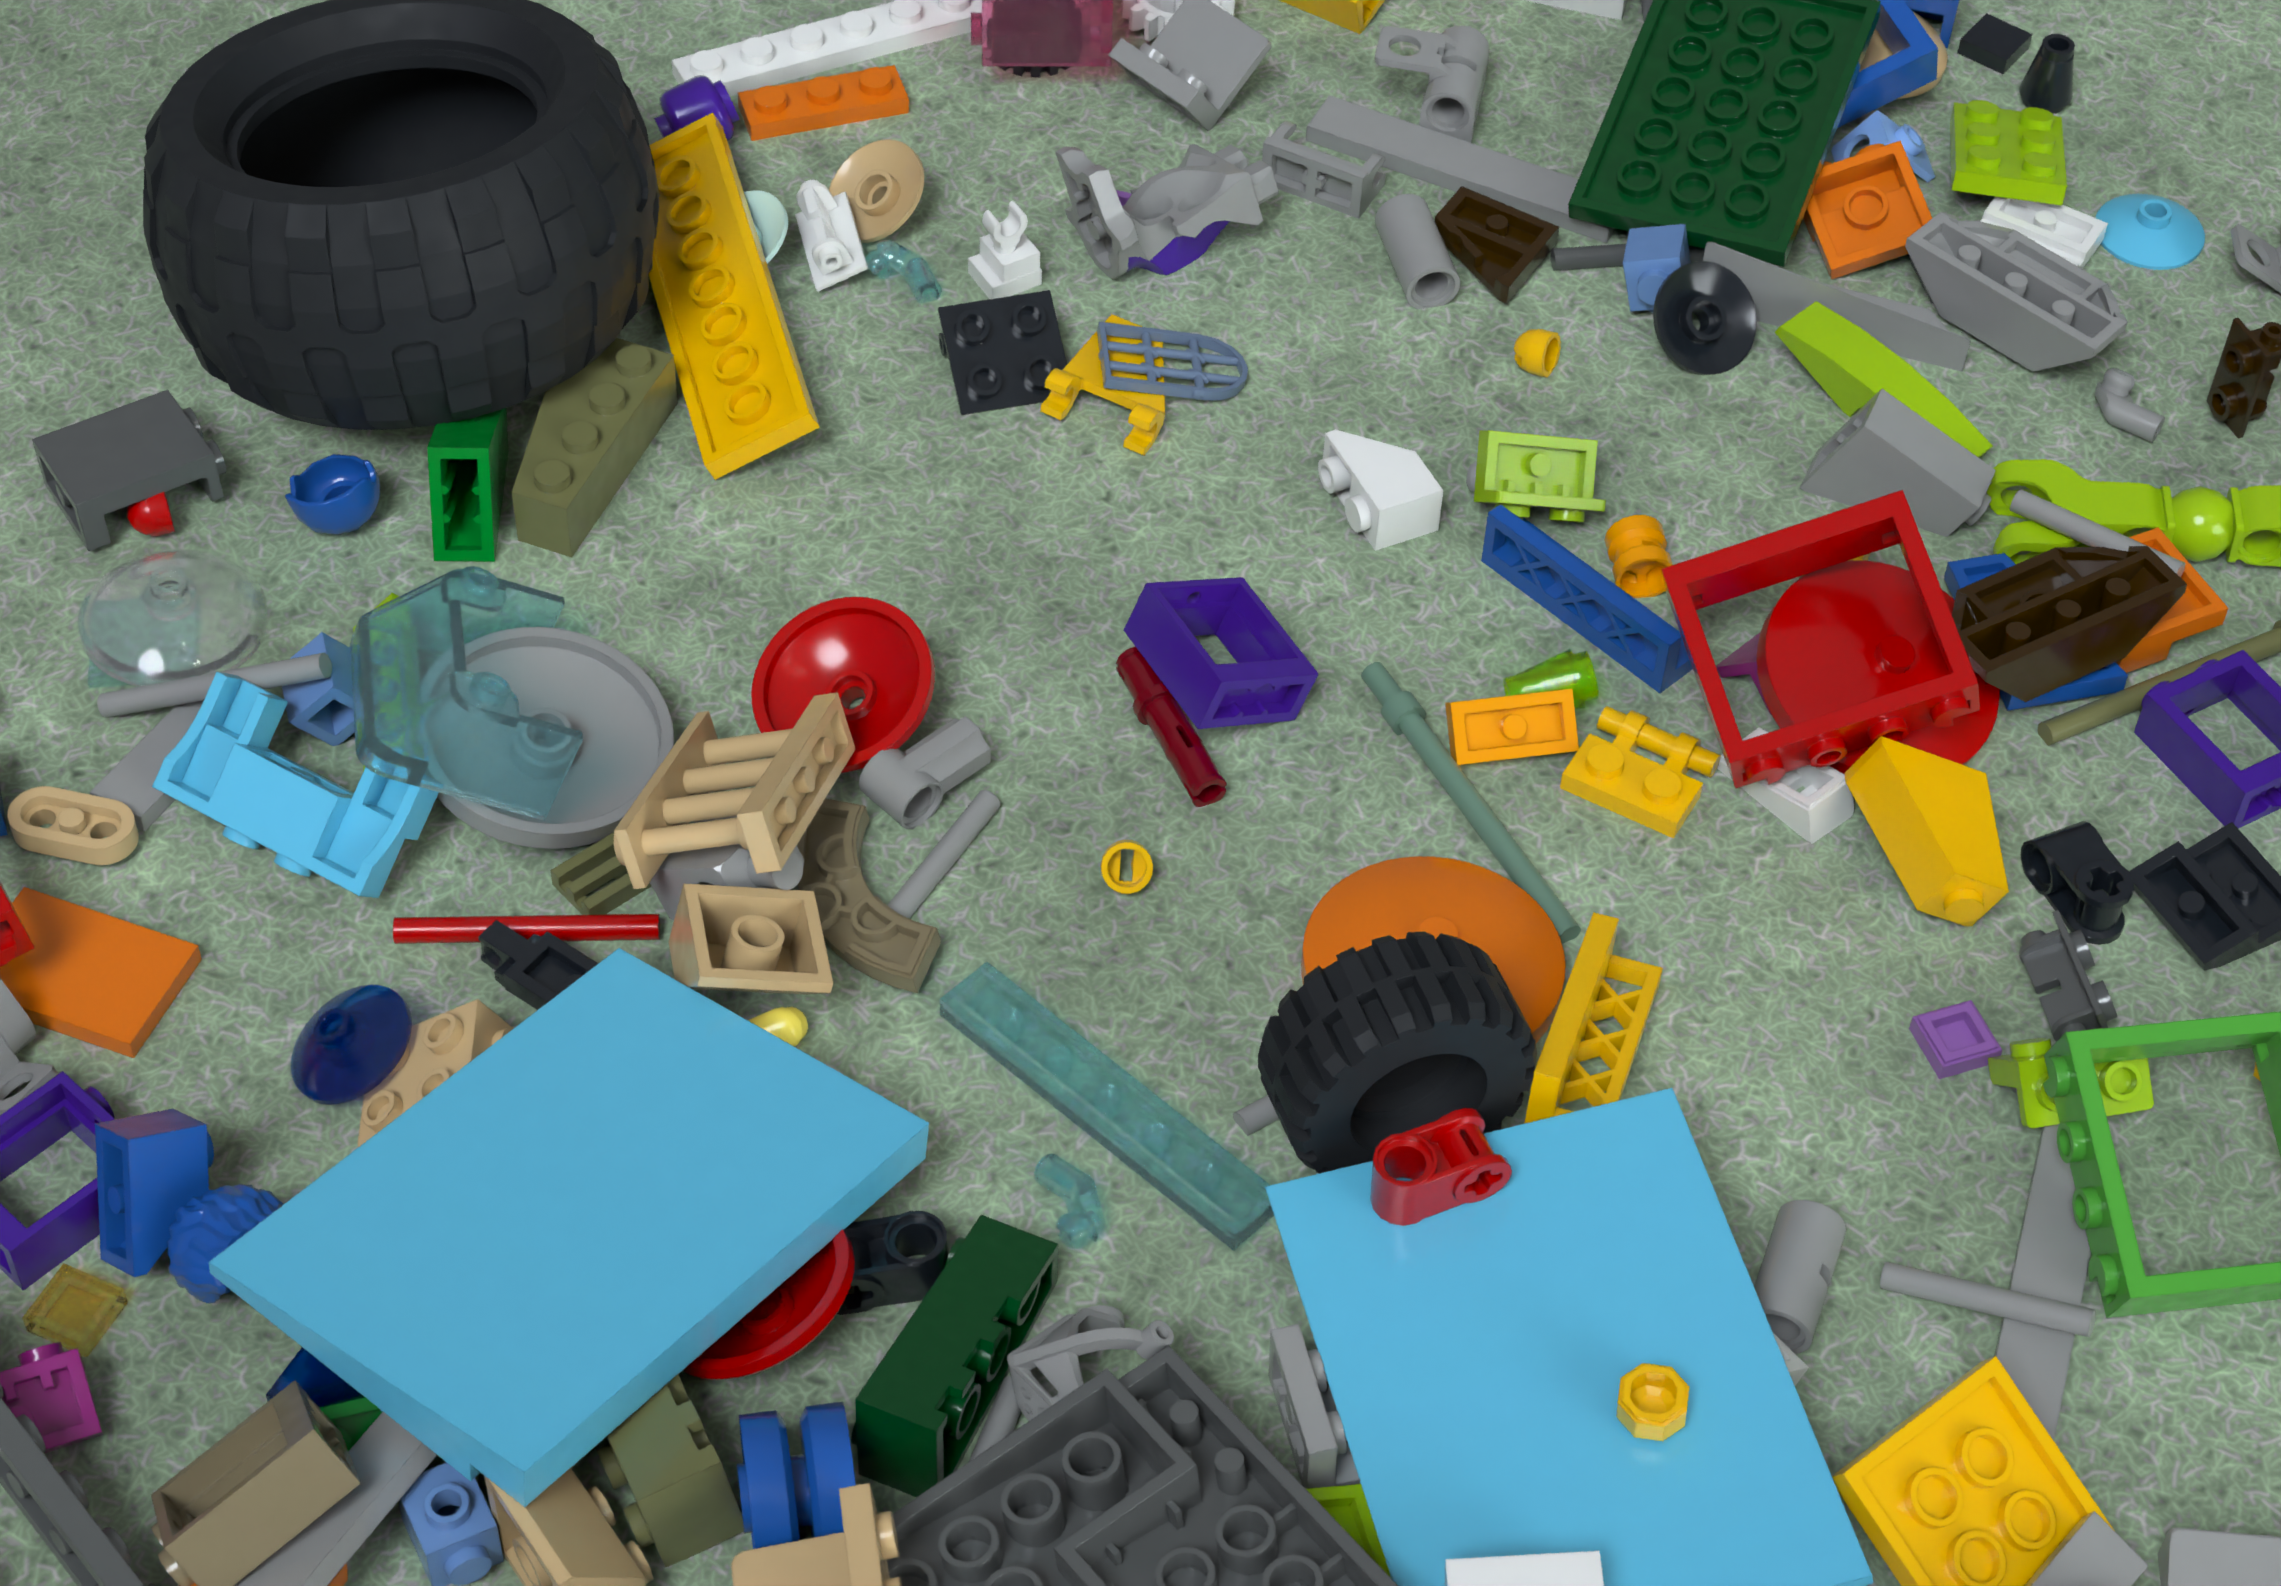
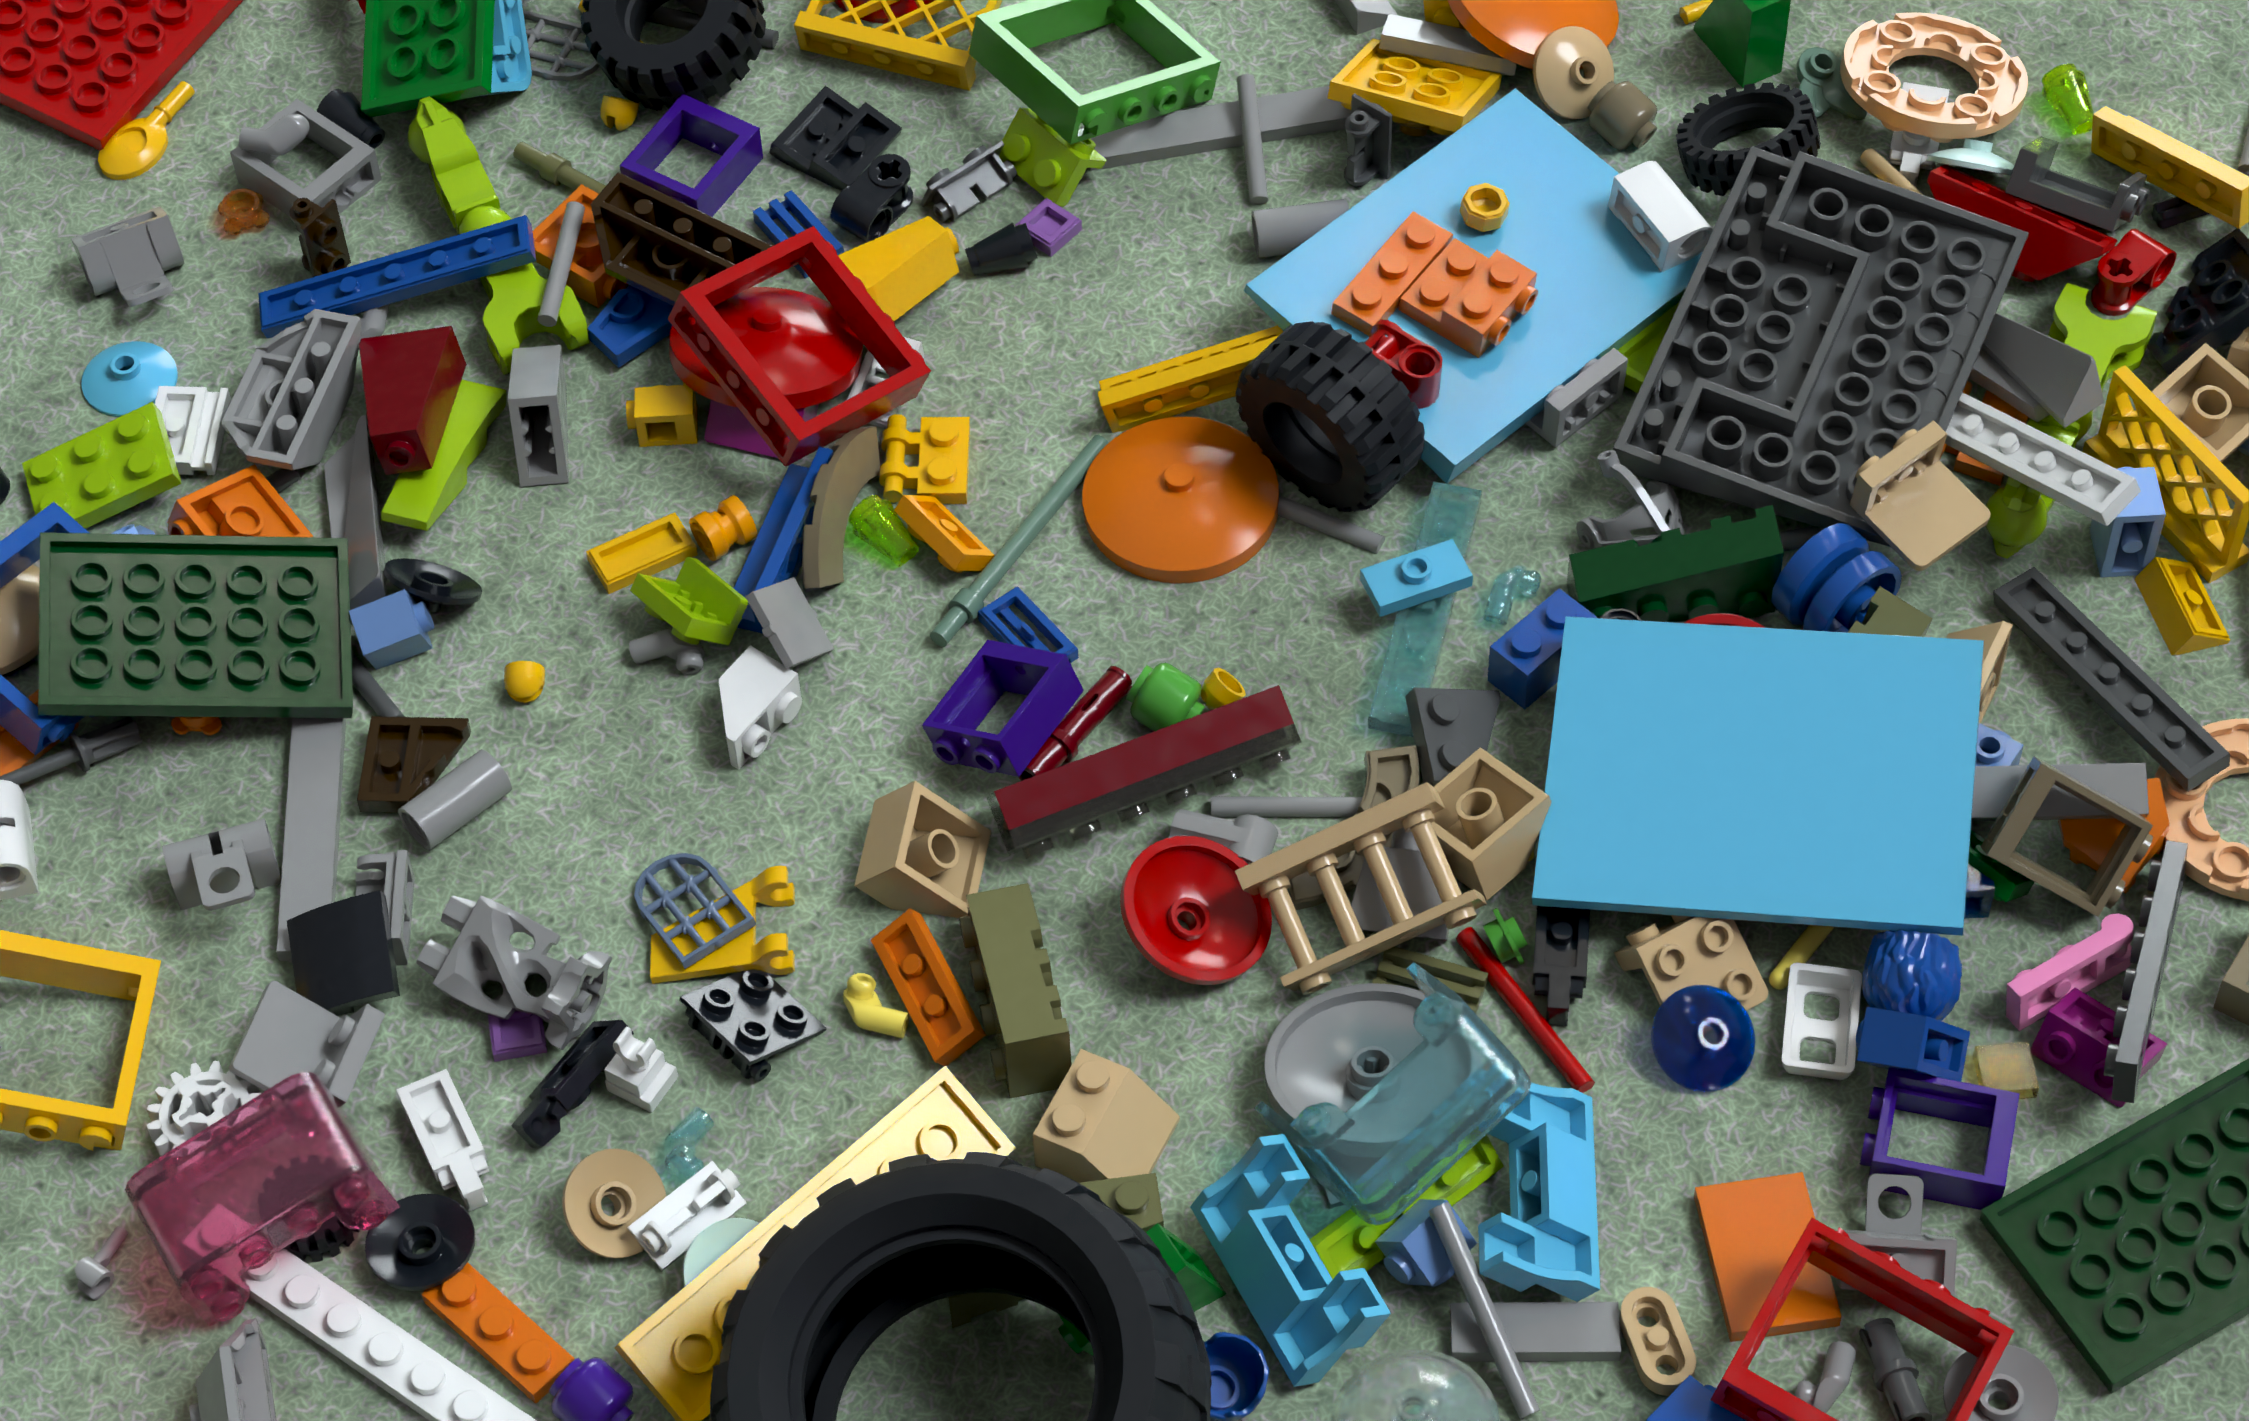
camera: 115 degrees left, 5 degrees up
none -> blue tile [258,215,536,338]
none -> black slope [287,890,400,1016]
none -> dark red slope [359,326,467,475]
none -> black dish [365,1194,476,1291]
none -> white hinge [396,1069,489,1212]
none -> black hinge [511,1020,634,1148]
none -> yellow tile [586,512,698,594]
none -> light grey piece [745,577,834,669]
none -> blue tile [753,190,844,279]
none -> dark tan tile [802,426,880,589]
none -> light yellow arm [843,973,910,1039]
none -> tan slope [854,781,991,918]
none -> orange plate [871,908,986,1066]
none -> olive wedge [959,883,1072,1098]
none -> black cone [965,222,1038,276]
none -> blue tile [978,586,1079,663]
none -> brick [987,685,1302,859]
none -> tan slope [1033,1049,1180,1183]
none -> bright green head [1126,662,1205,731]
none -> medium azure bracket [1190,1134,1391,1387]
none -> orange plate [1331,211,1453,337]
none -> dark grey hinge [1344,93,1392,187]
none -> medium azure plate [1360,539,1473,617]
none -> orange plate [1398,238,1538,358]
none -> dark grey wing [1405,687,1501,787]
none -> bright green plate [1483,908,1528,965]
none -> blue brick [1488,588,1597,710]
none -> white piece [1782,963,1862,1080]
none -> bright pink plate [2006,913,2134,1031]

